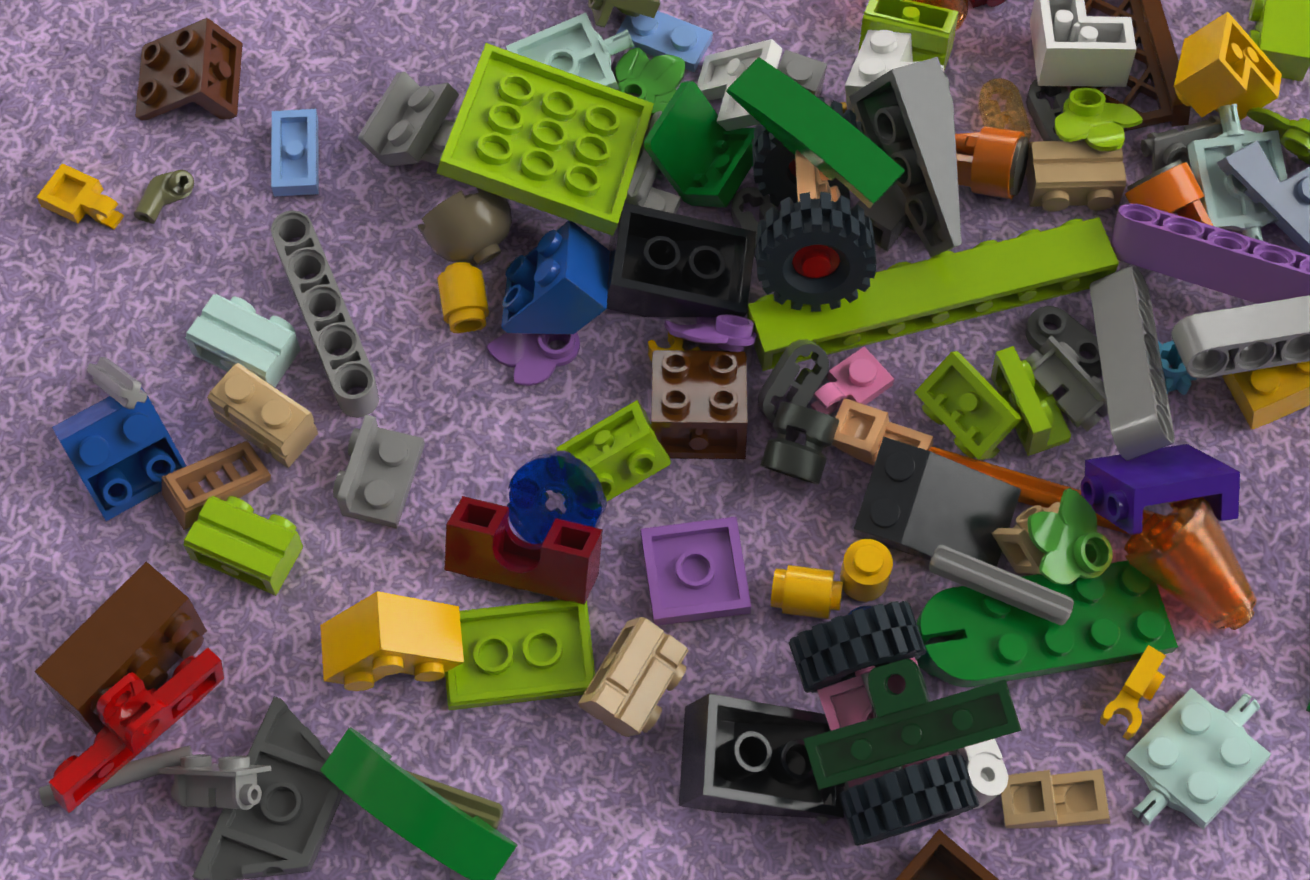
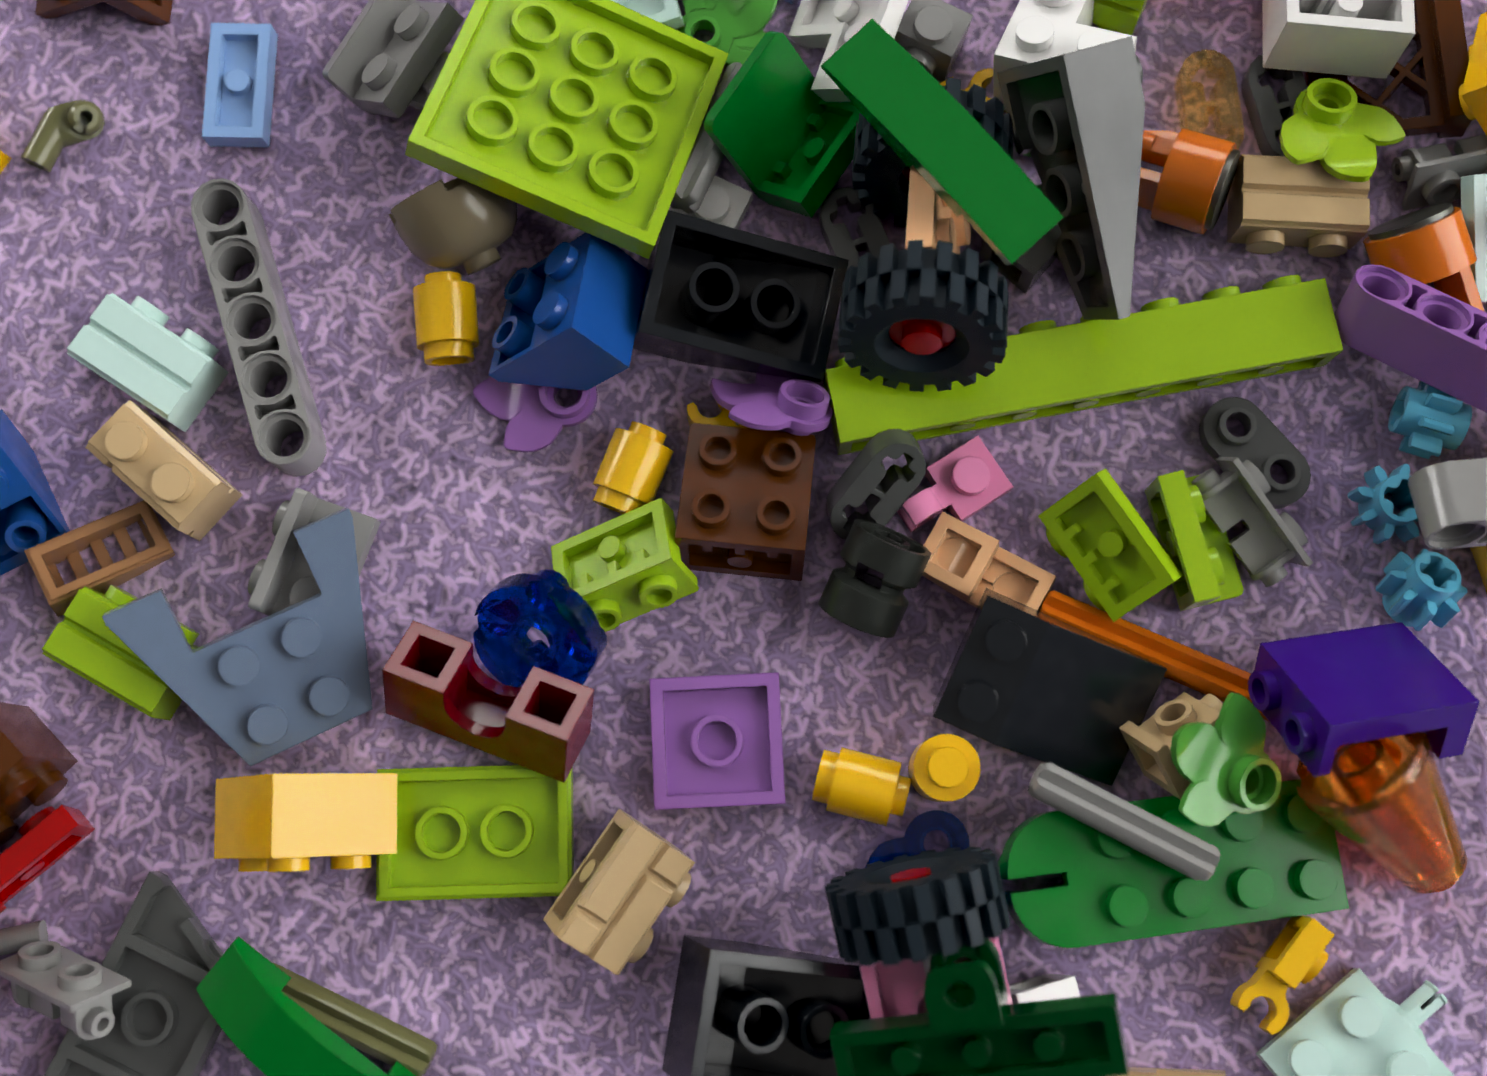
camera: 10 degrees right, 15 degrees up
light grey beam [1090,264,1175,461] -> none
none -> sand blue wing [102,507,373,767]
none -> yellow brick [593,421,674,514]
none -> medium azure gear [1376,548,1468,631]
none -> medium azure gear [1388,381,1472,459]

